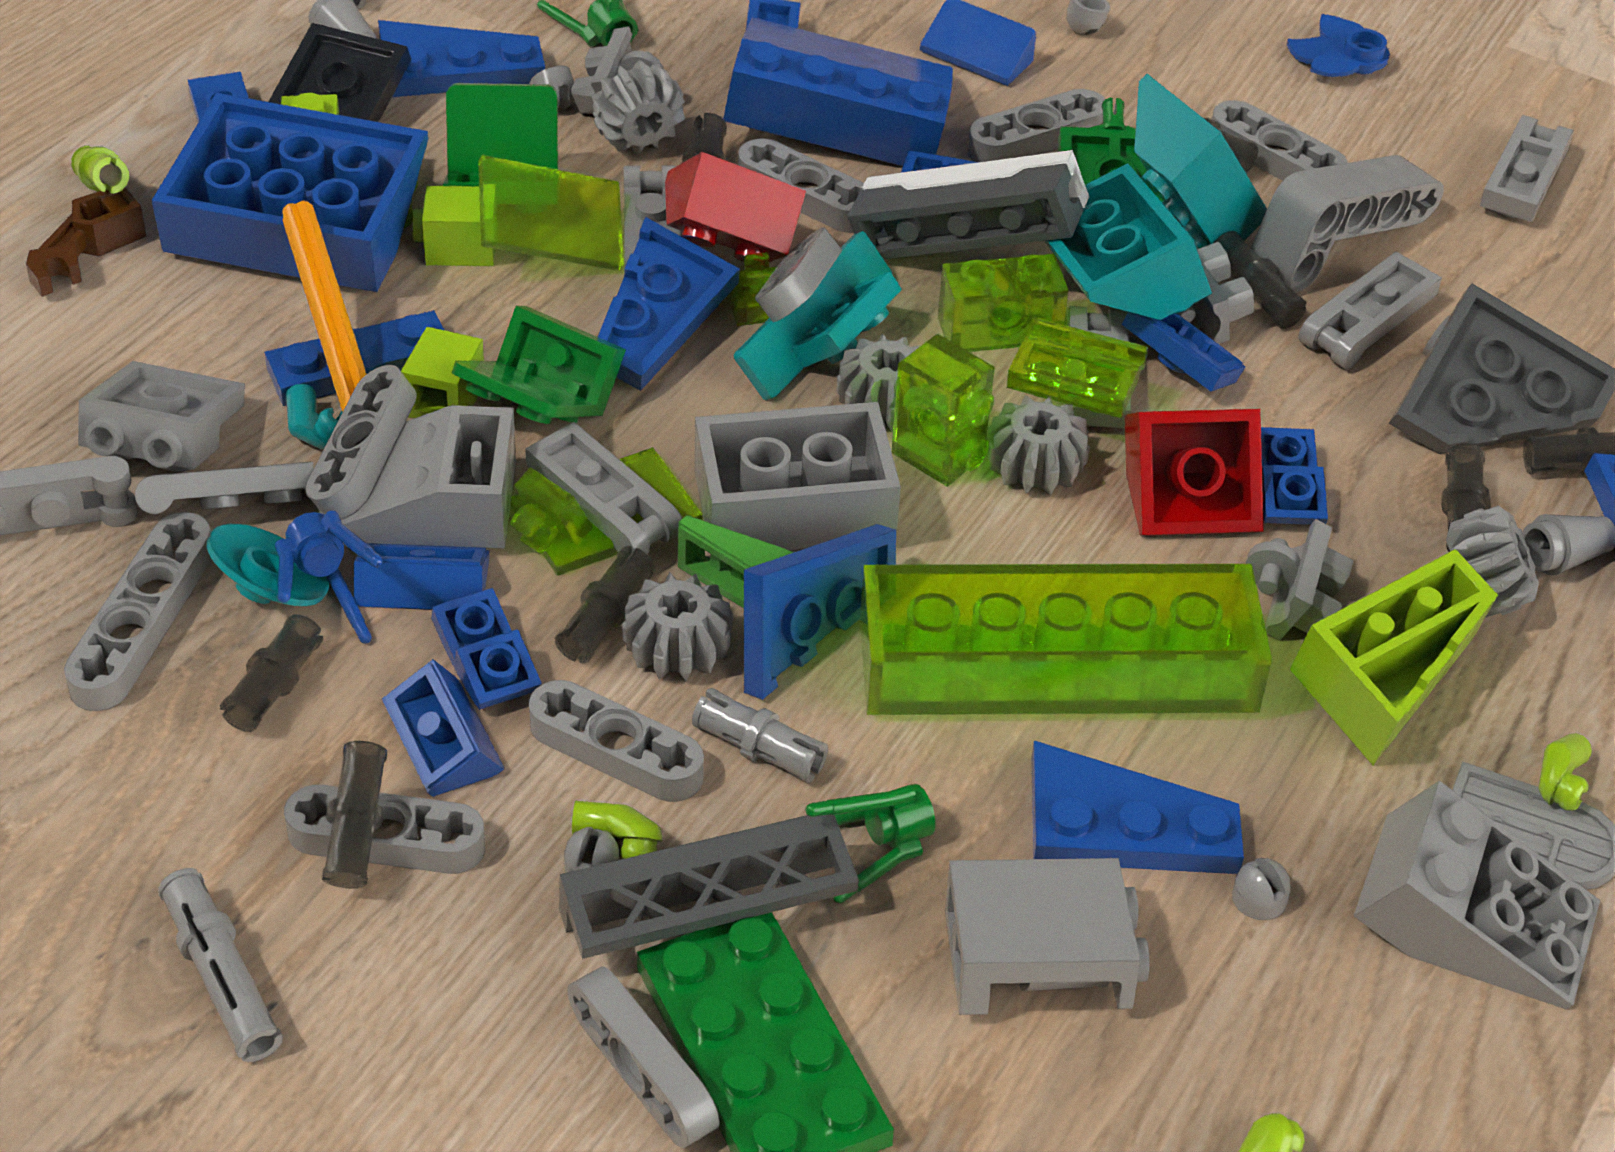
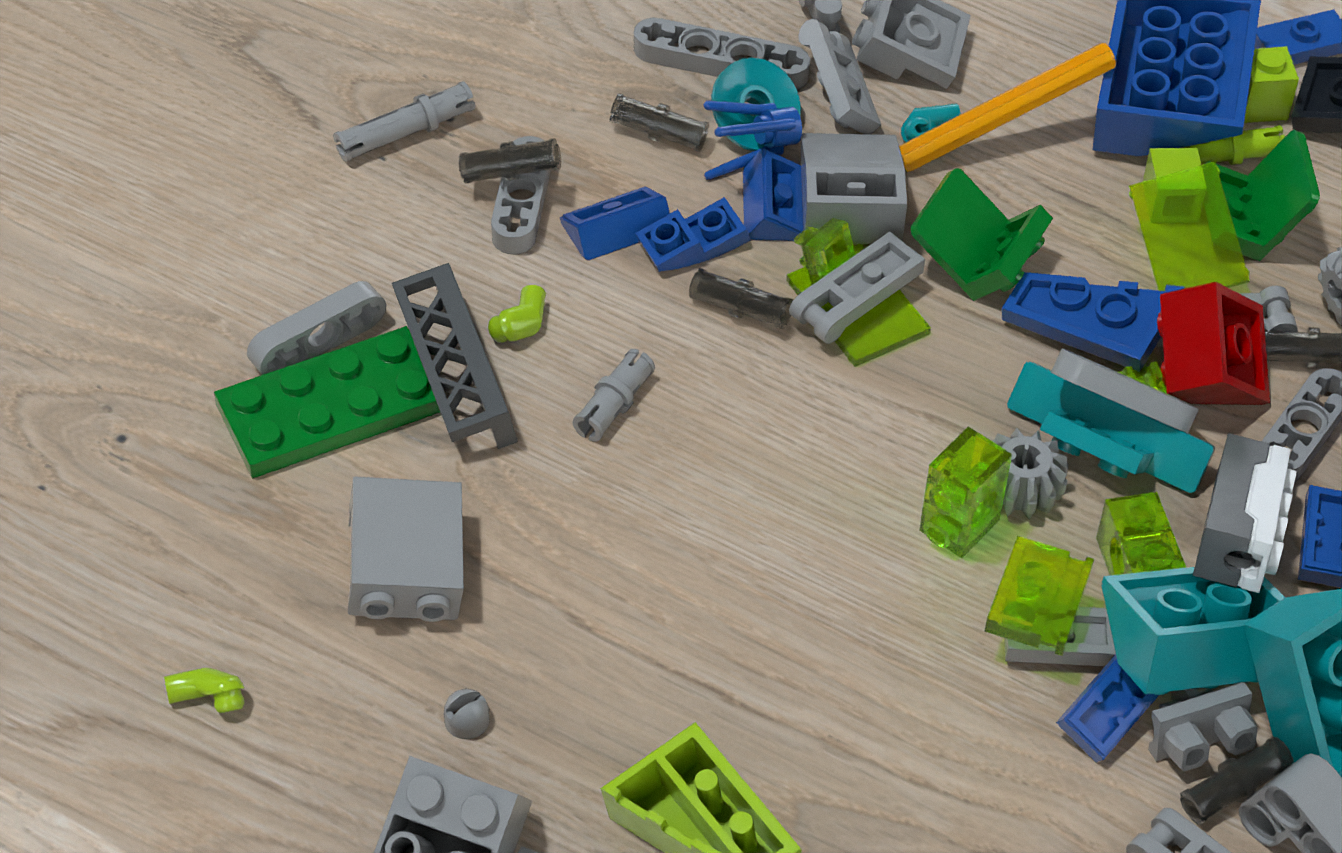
camera: 90 degrees right, 5 degrees up
blue plate [264,310,444,406] -> none
light grey beam [306,365,417,519] -> none
lime brick [401,327,484,419] -> none
light grey beam [529,680,704,802] -> none
light grey hinge [564,827,620,873] -> none
light grey gear [623,571,733,681] -> none
bright green slope [678,515,794,608] -> none
light grey brick [694,402,901,550] -> none
blue wing [744,524,896,700] -> none
green plant [805,783,936,903] -> none
clear neon green brick [860,564,1272,715] -> none
light grey gear [987,395,1090,495] -> none
blue wing [1031,740,1244,874] -> none
red slope [1124,409,1264,535] -> none
light grey hips [1245,519,1353,640] -> none
blue slope [1261,427,1328,525] -> none

